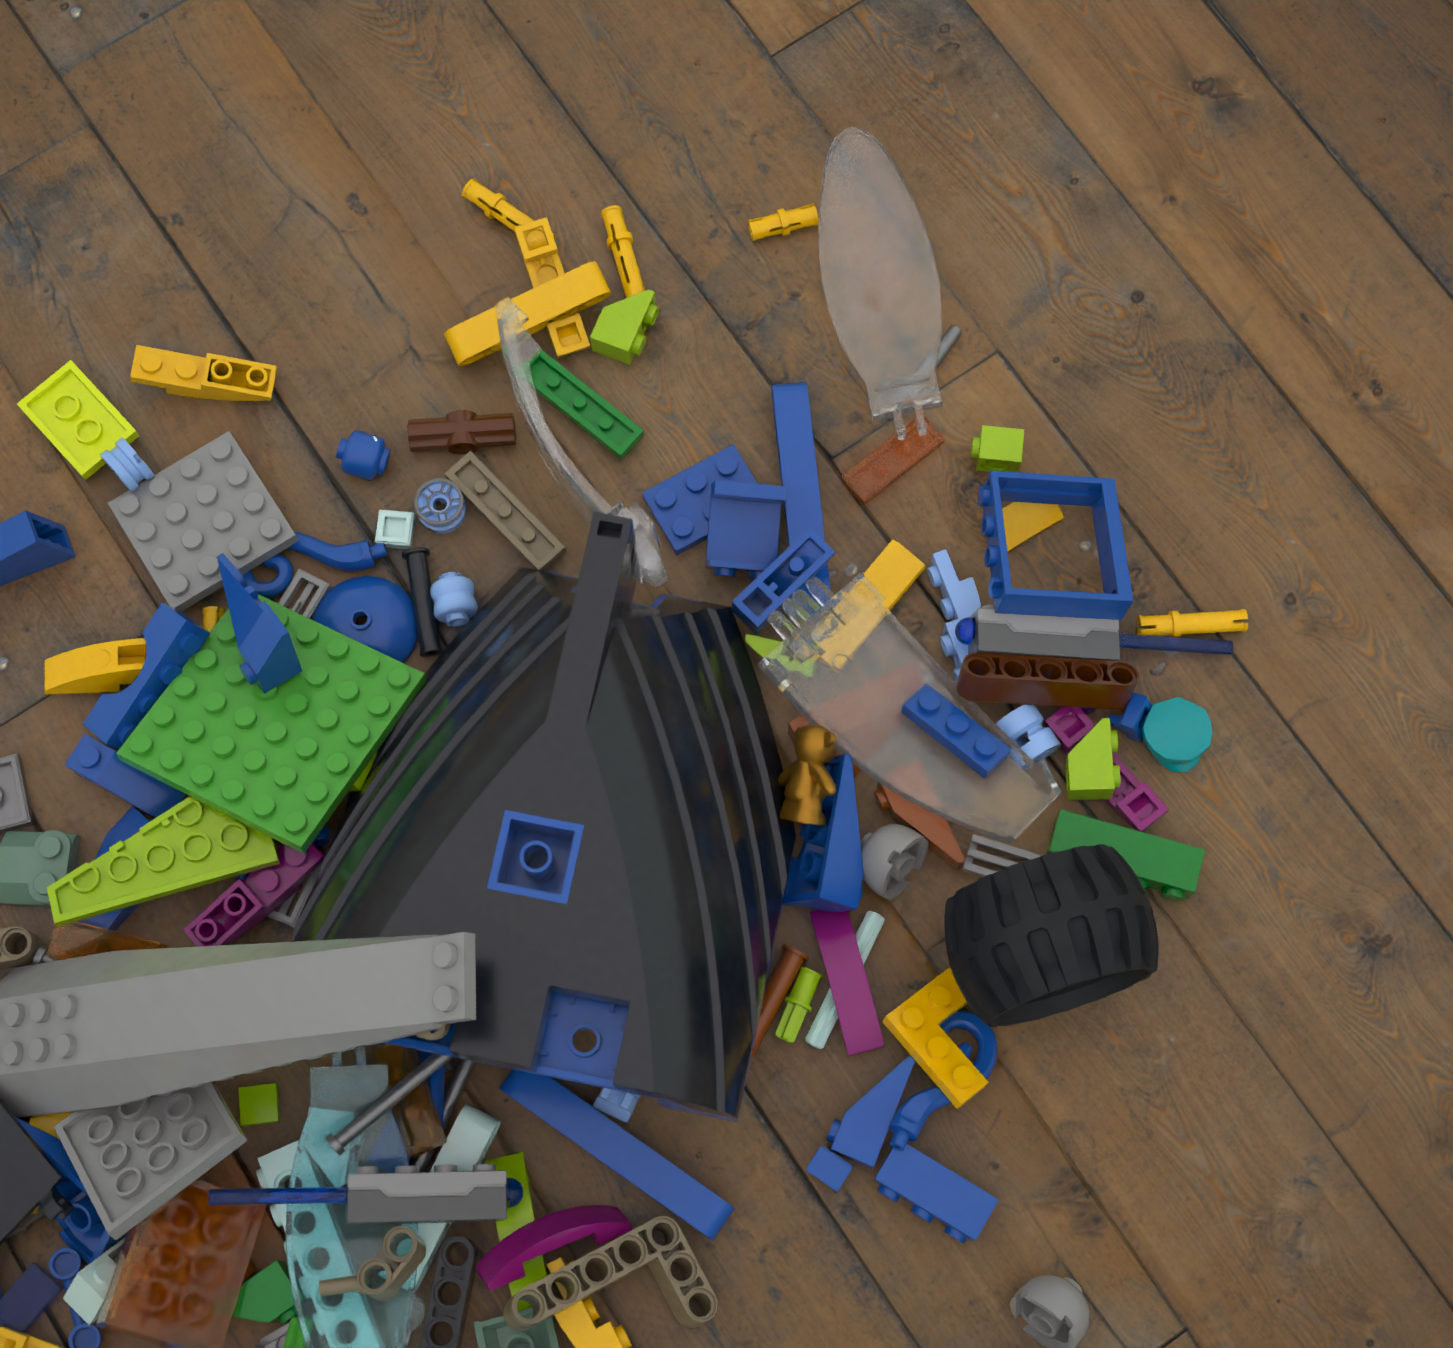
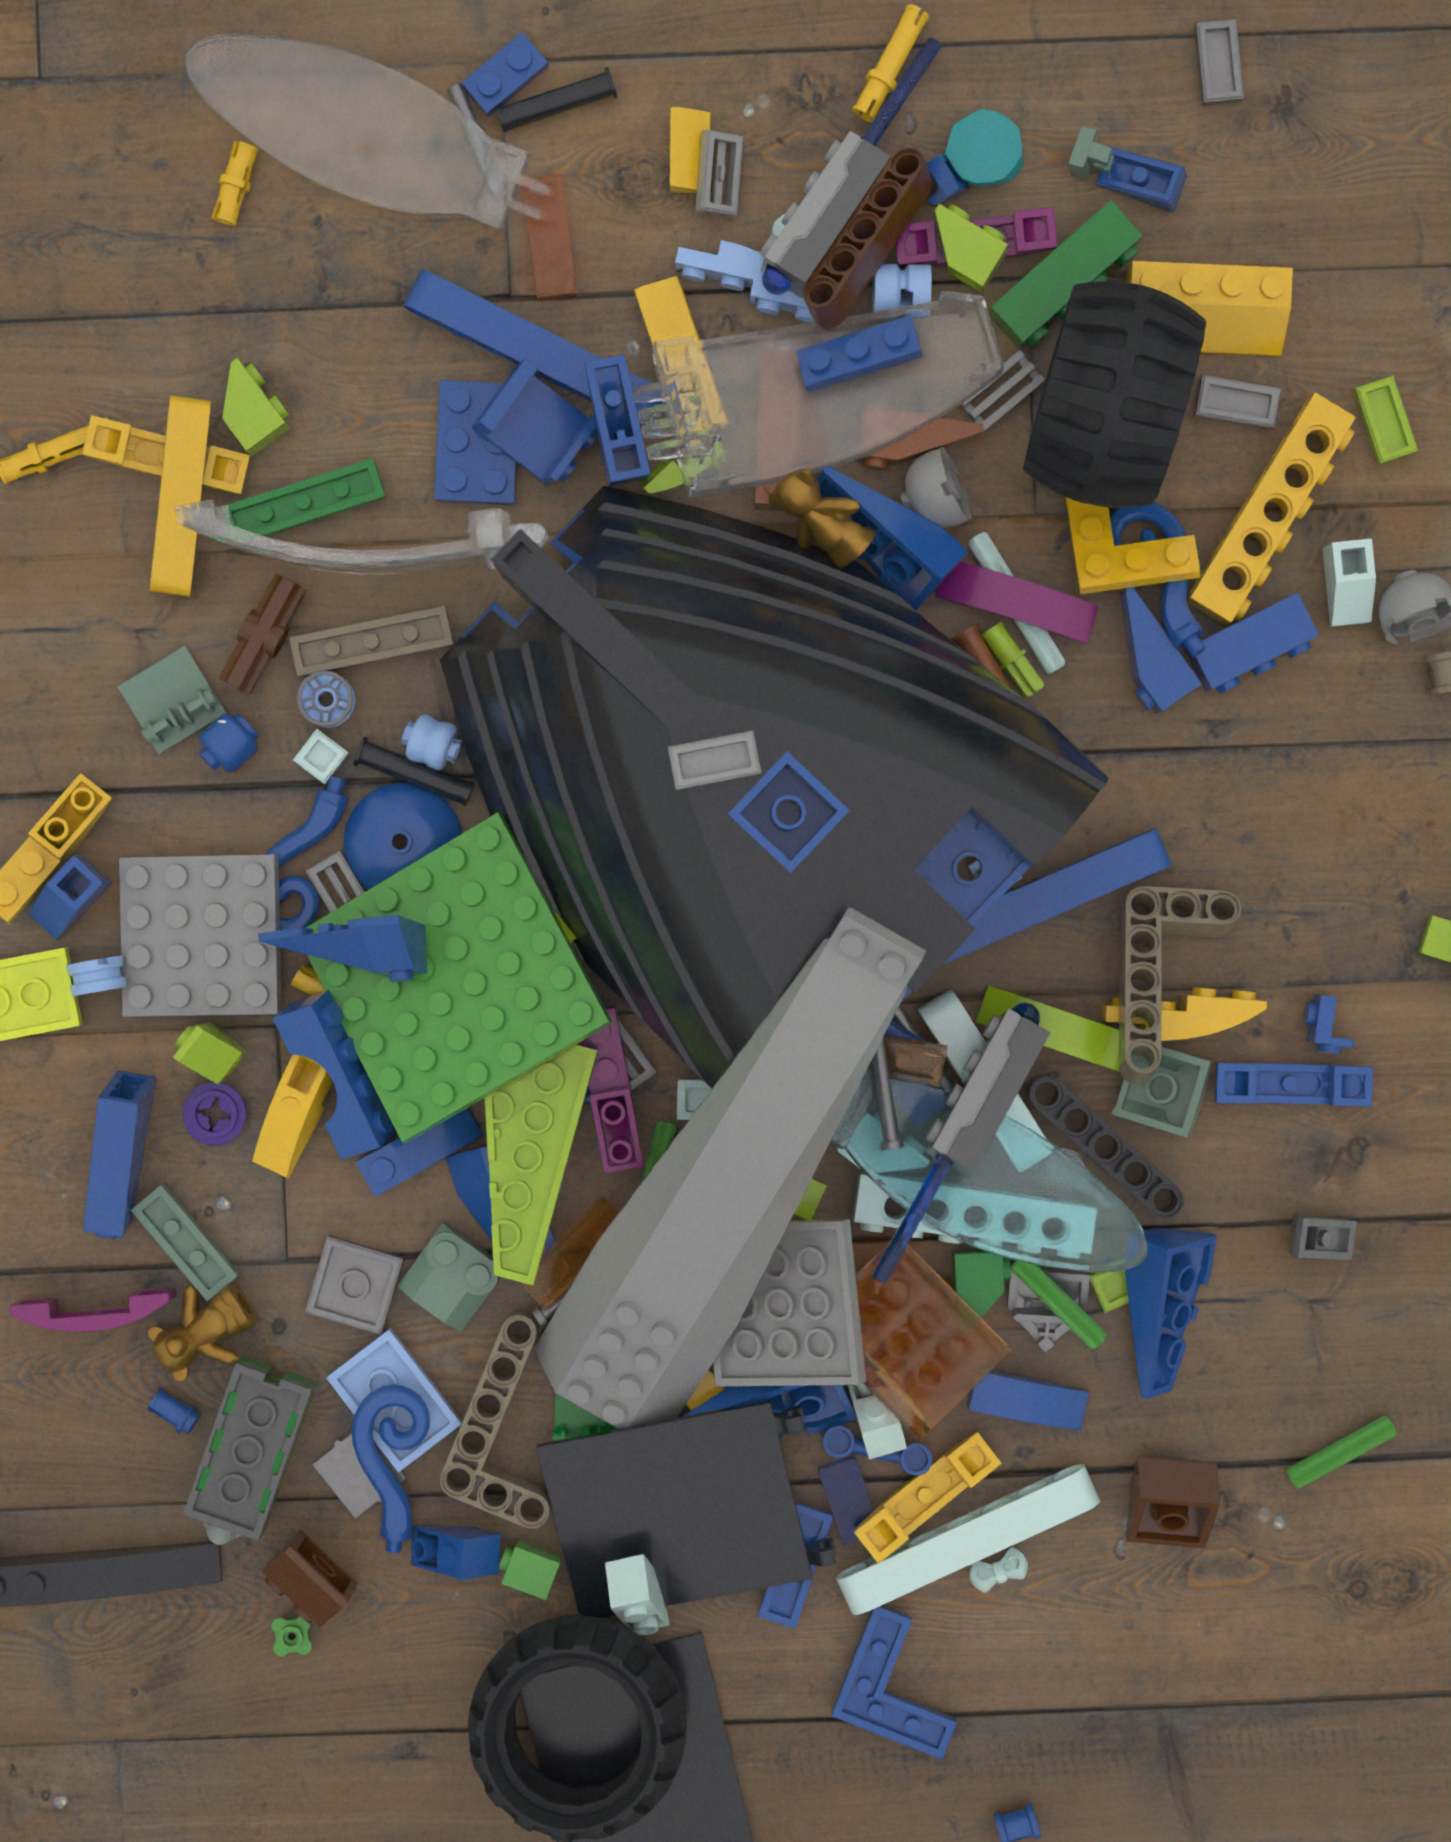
camera: 65 degrees left, 15 degrees up
dark tan beam [319,1226,426,1301] -> none
magenta slope [475,1205,633,1291] -> none
yellow pin [601,205,645,298] -> none
blue slope [807,1146,852,1193] -> none
lime brick [971,425,1025,472] -> none
blue window [977,471,1133,620] -> none
none -> blue slope [28,855,112,941]
none -> sand green hinge [117,646,227,755]
none -> lime slope [173,1022,248,1084]
none -> dark purple gear [183,1082,247,1146]
none -> blue plate [461,32,549,117]
none -> black pin [496,67,618,133]
none -> light grey tile [668,731,761,790]
none -> light grey tile [695,129,744,218]
none -> sand green tile [1068,126,1115,180]
none -> blue slope [1096,146,1187,212]
none -> yellow slope [1125,261,1293,357]
none -> yellow brick [1187,392,1356,626]
none -> flat silver tile [1194,19,1244,106]
none -> light grey tile [1194,375,1281,430]
none -> light aqua slope [1322,538,1376,627]
none -> lime tile [1353,376,1418,465]

